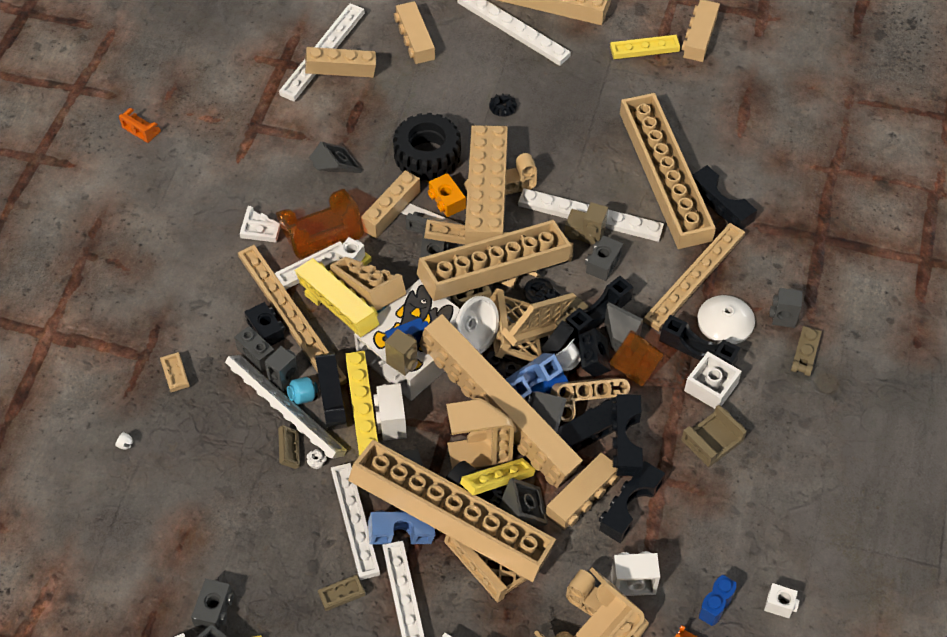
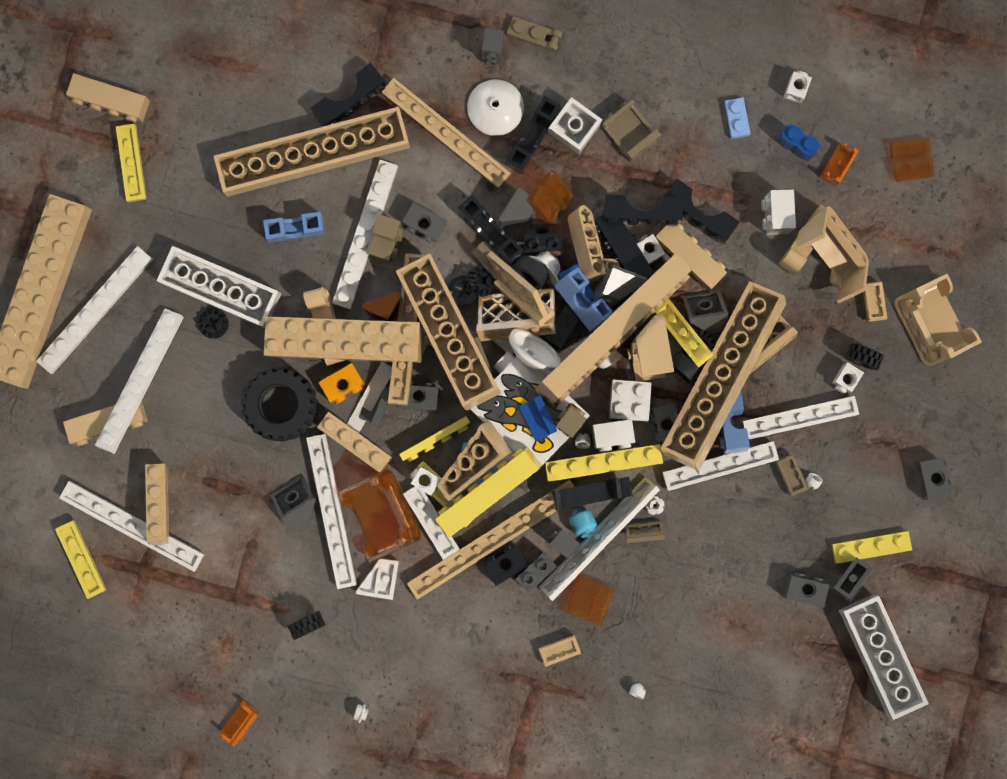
camera: 90 degrees left, 30 degrees up
none -> light yellow plate [55,520,107,599]
none -> white plate [95,309,184,454]
none -> white brick [157,246,281,328]
none -> medium blue arch [263,212,326,243]
none -> black tyre [287,611,326,640]
none -> white plate [306,434,357,589]
none -> white plate [353,704,368,723]
none -> reddish brown slope [362,292,401,321]
none -> light yellow plate [399,416,471,462]
none -> clear orange slope [563,575,616,626]
none -> white brick [608,380,651,422]
none -> white brick [637,234,665,265]
none -> light blue plate [724,97,750,139]
none -> white hinge [806,473,823,490]

